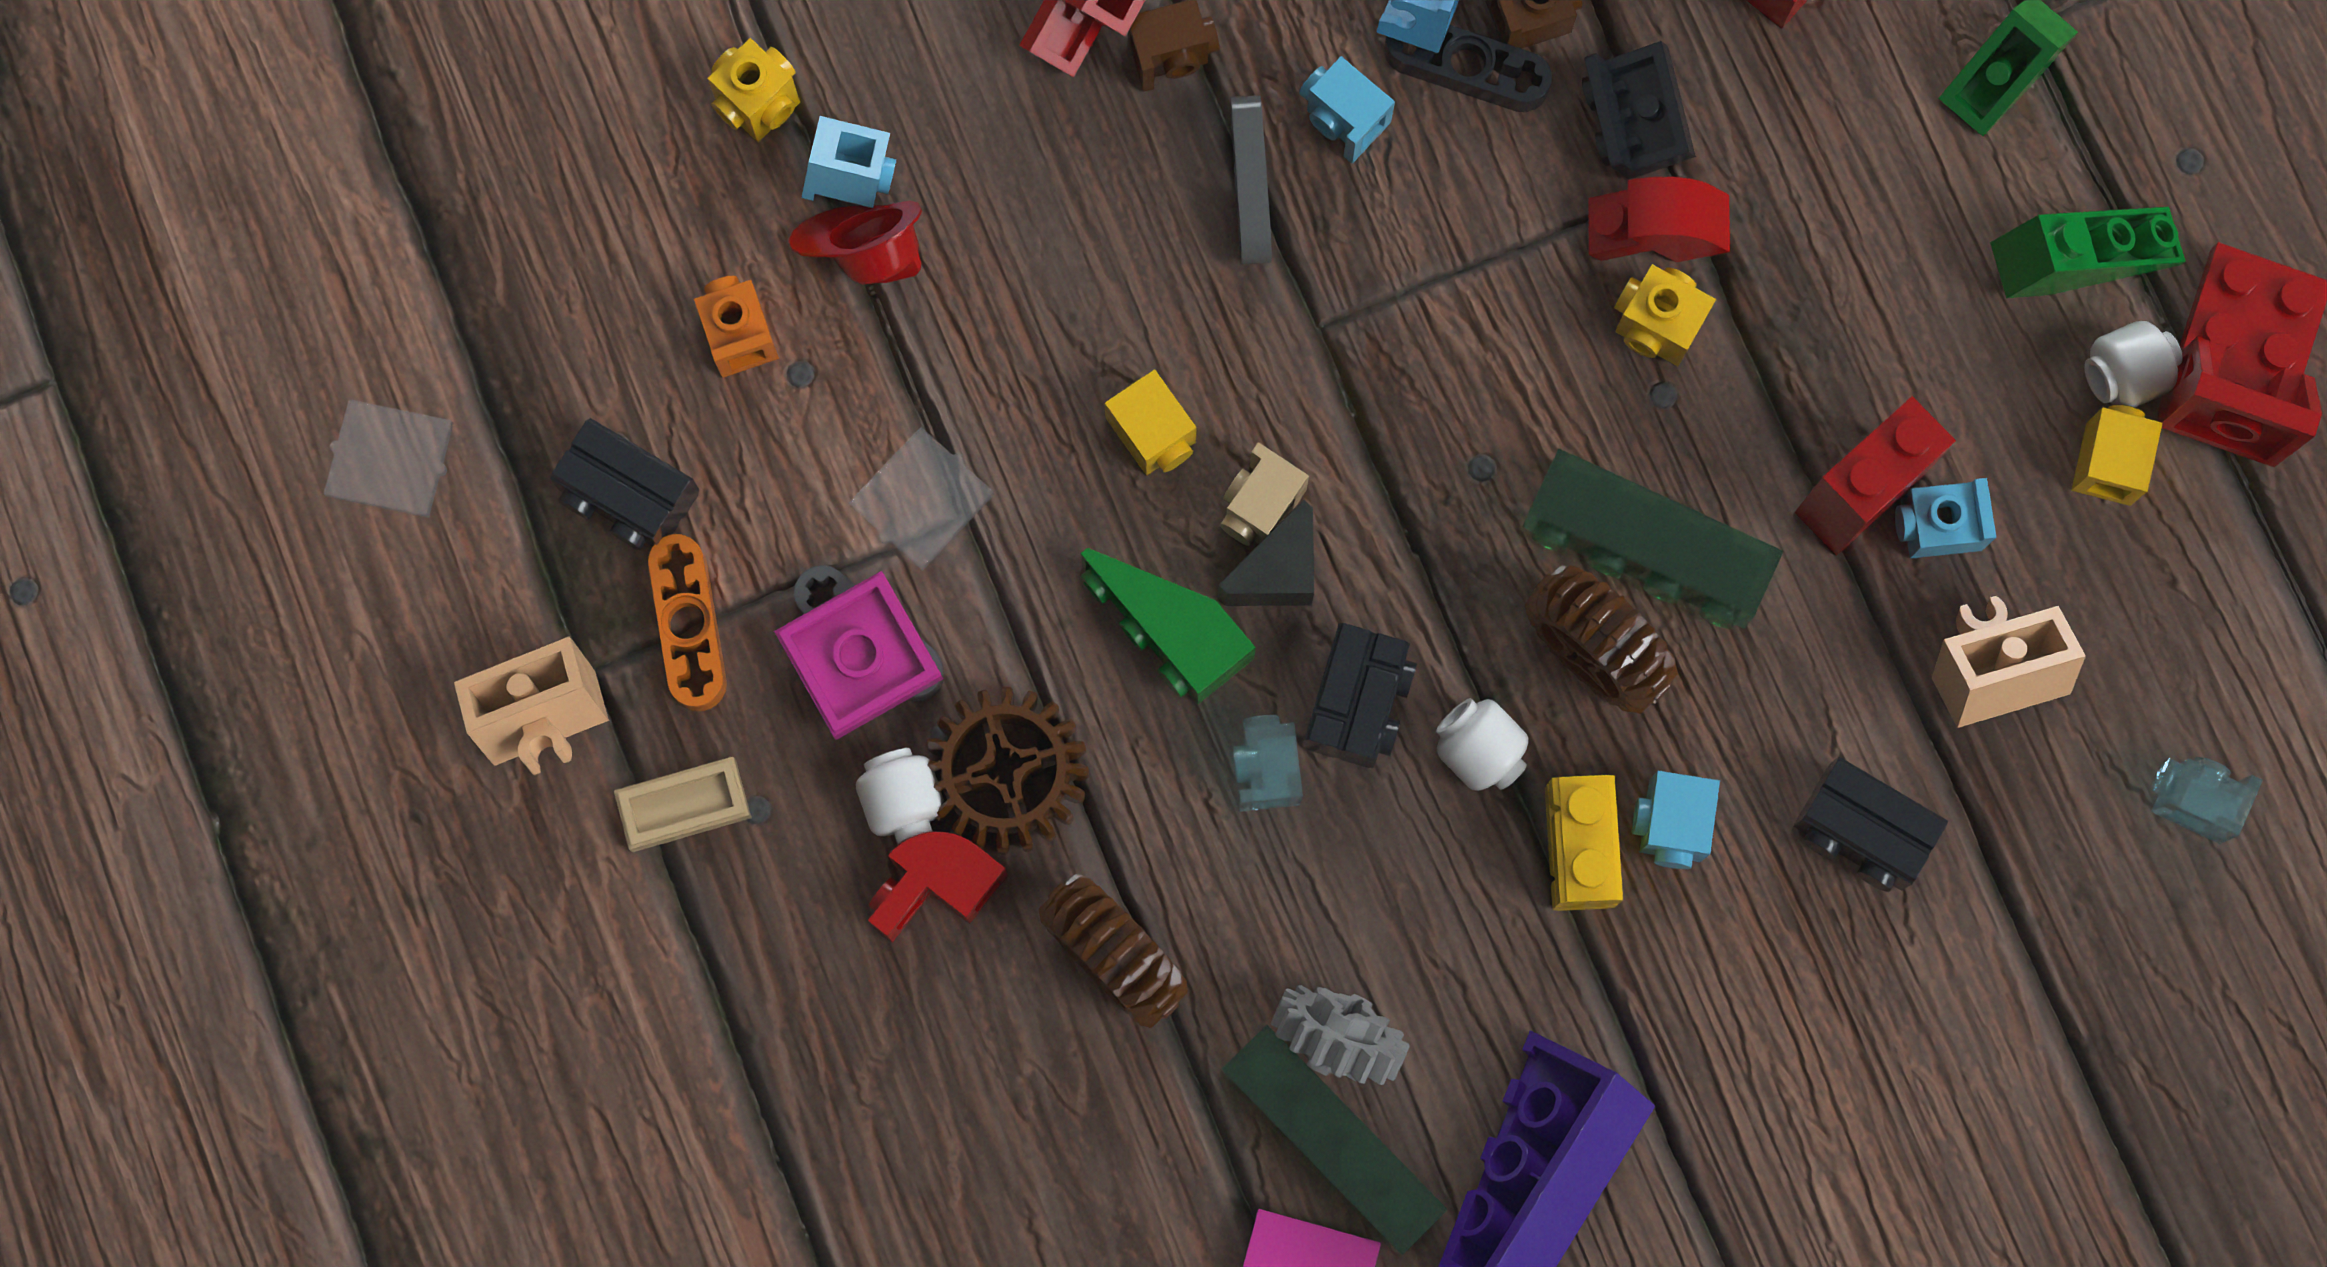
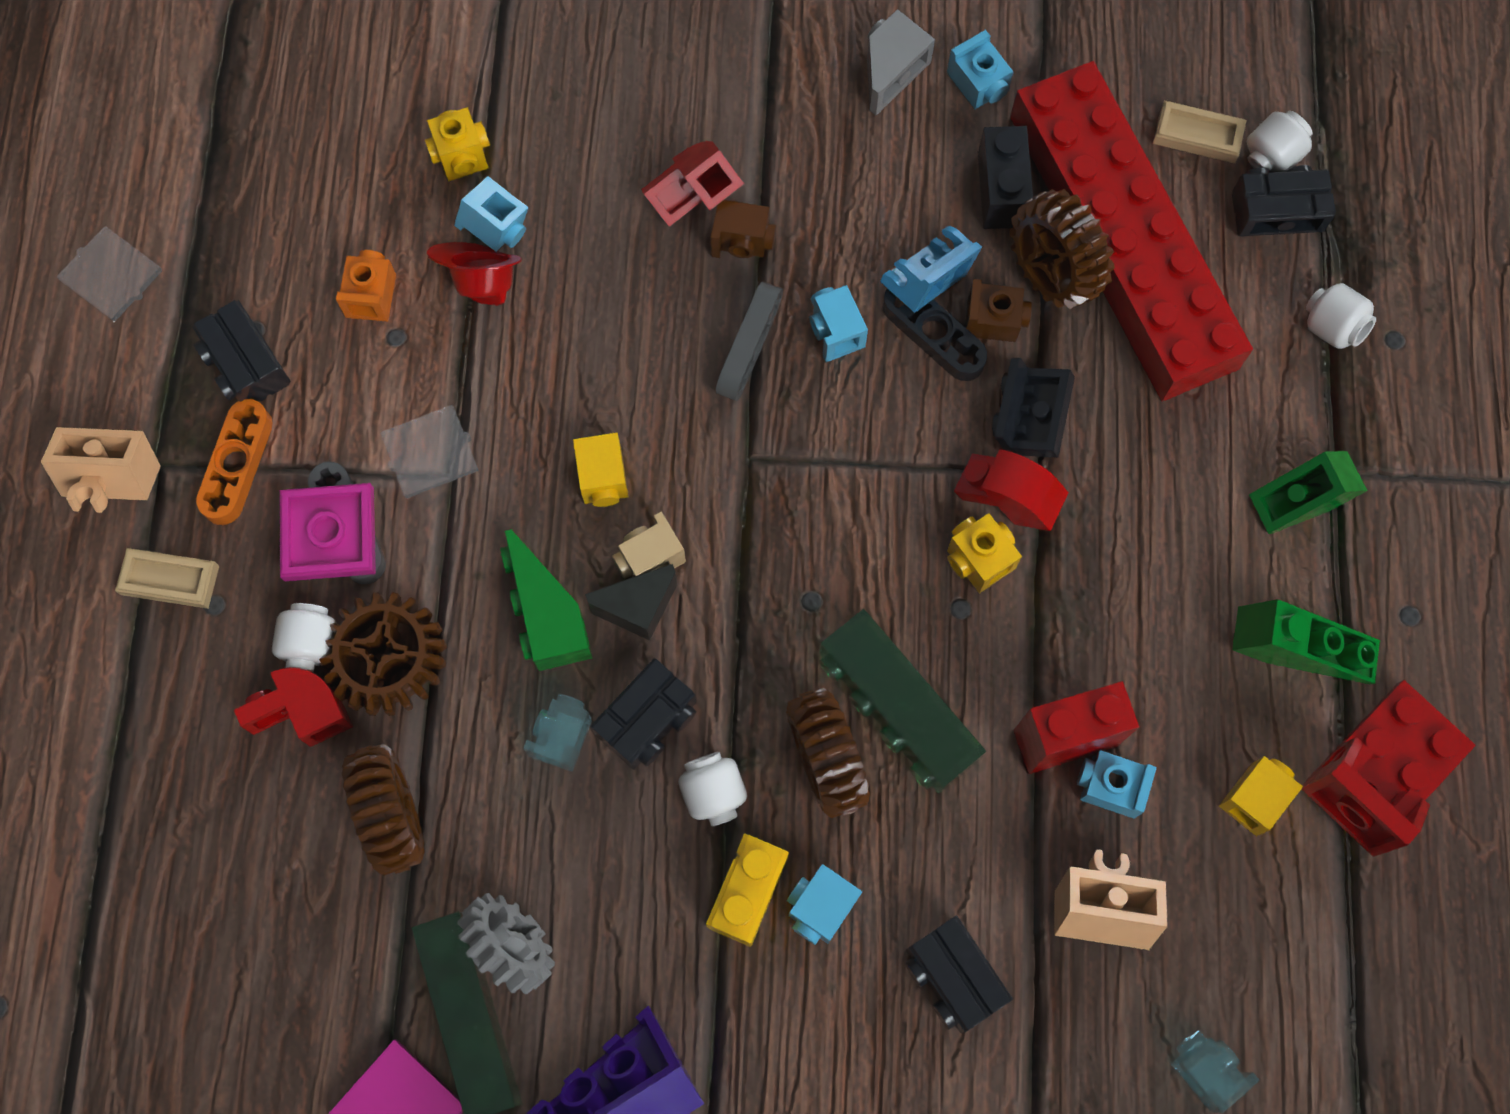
camera: 25 degrees right, 5 degrees down
white head [2084,321,2183,408] -> none

